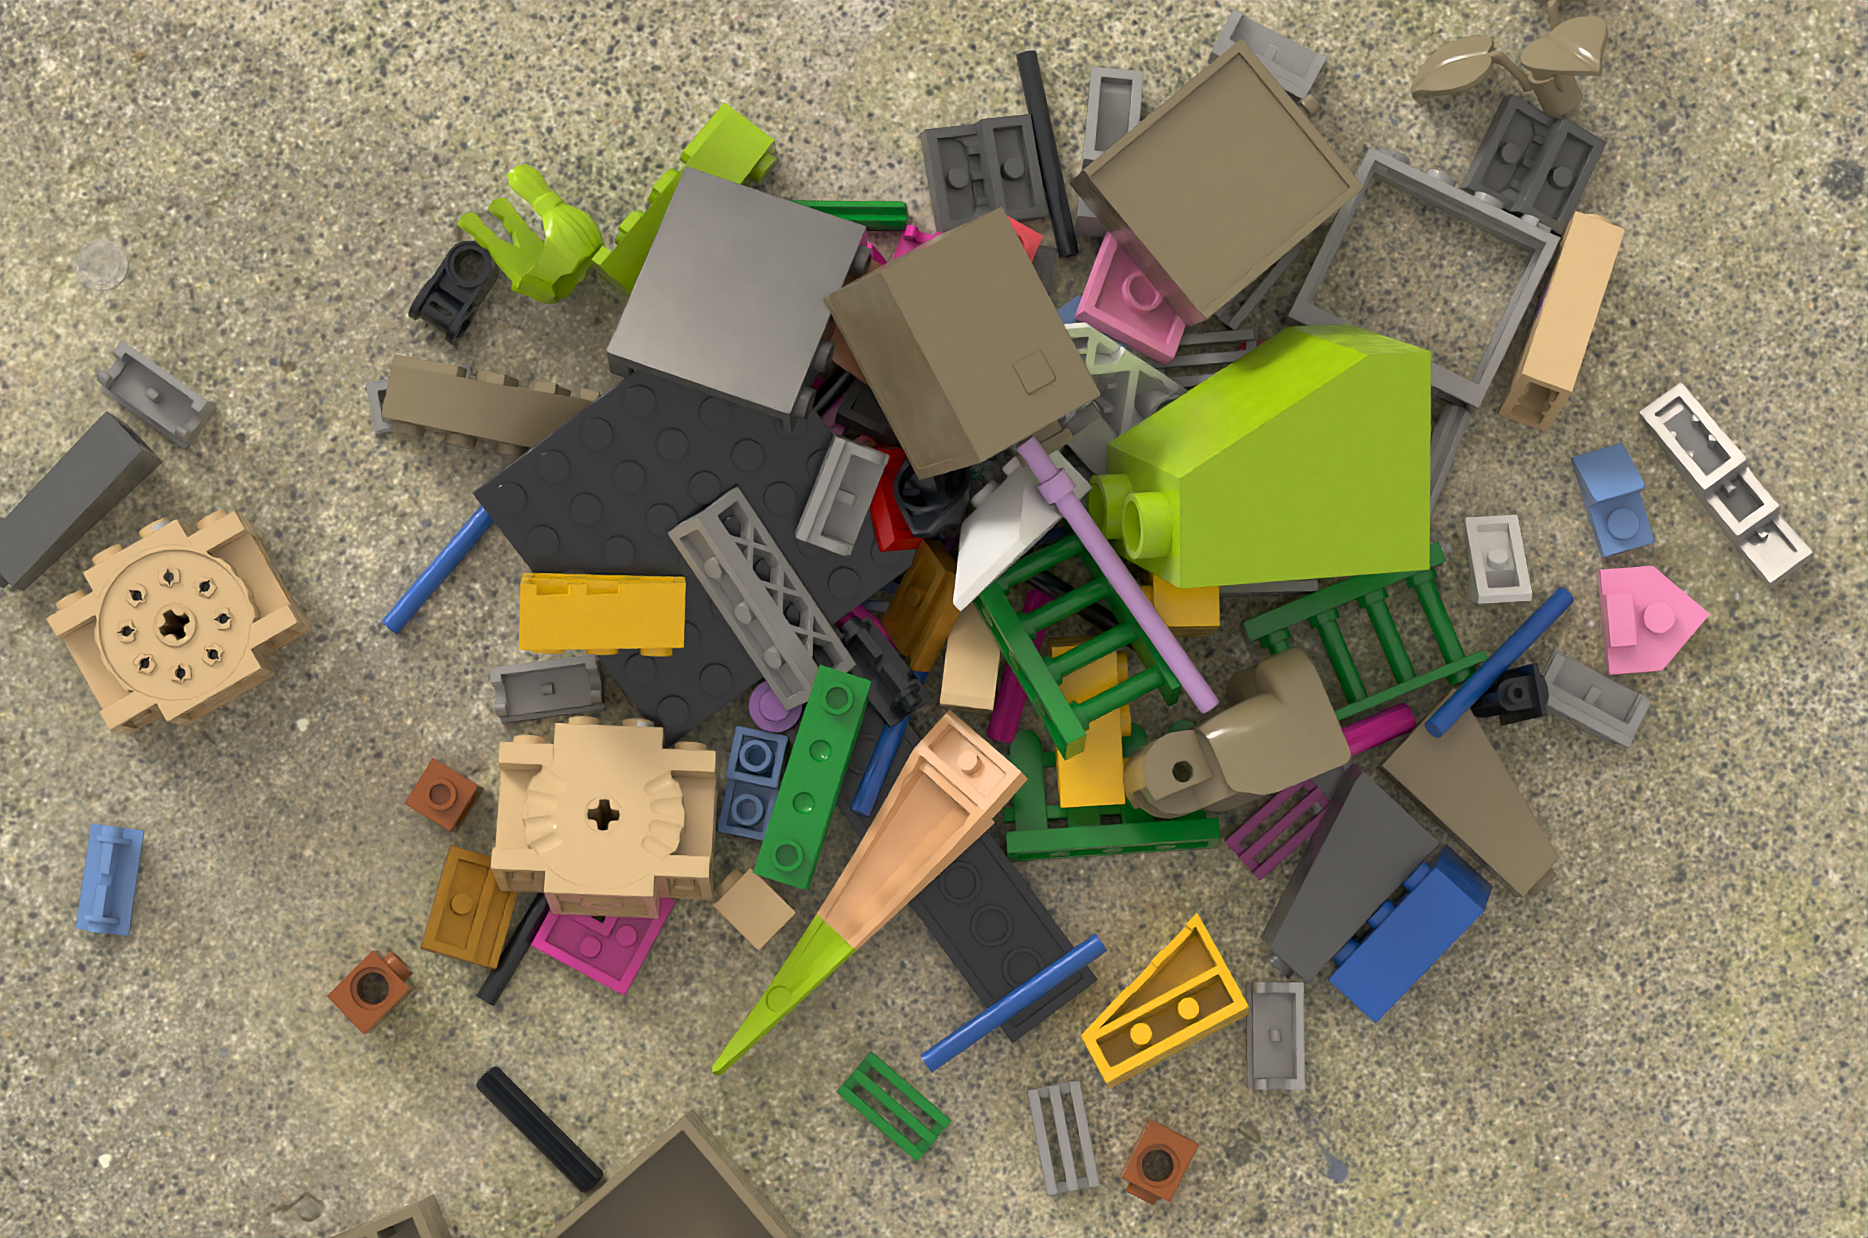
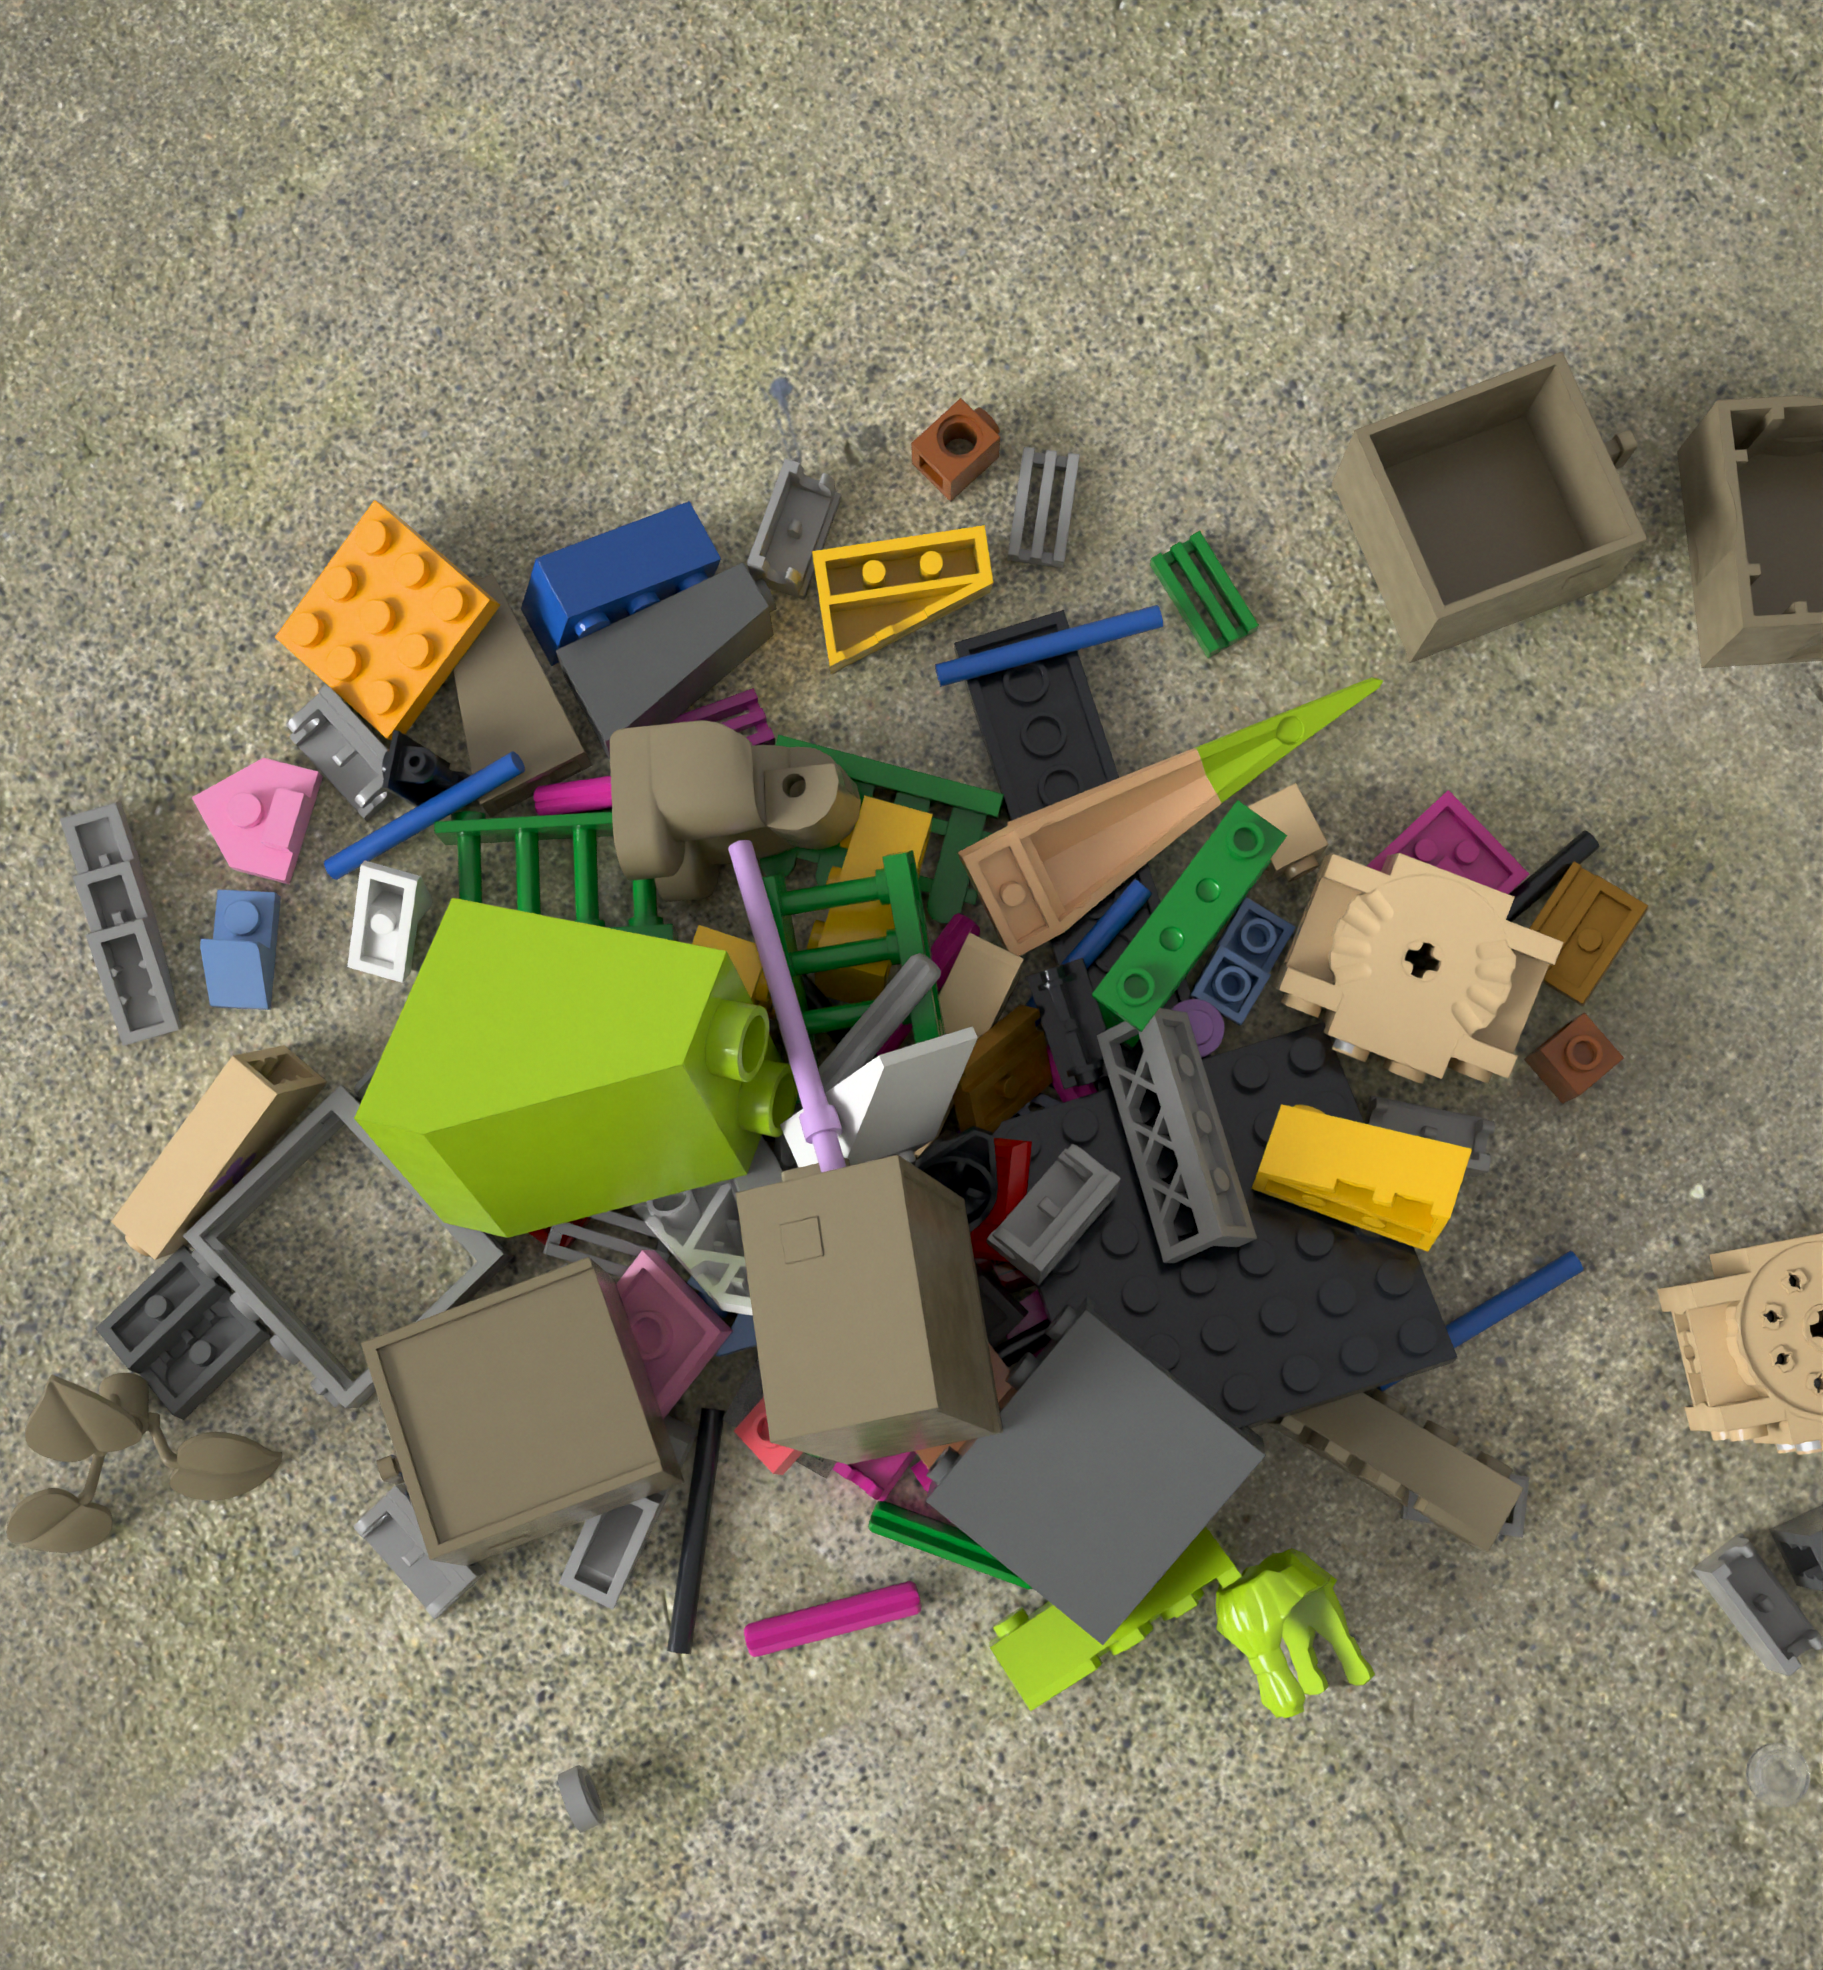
camera: 155 degrees left, 5 degrees down
dark orange brick [327,950,416,1034] -> none
black piece [408,241,499,345] -> none
black axle [476,1066,603,1193] -> none
dark grey slope [920,114,1048,233] -> none
none -> light orange plate [275,500,501,740]
none -> dark pink axle [744,1581,922,1657]
none -> light grey axle [818,953,941,1093]

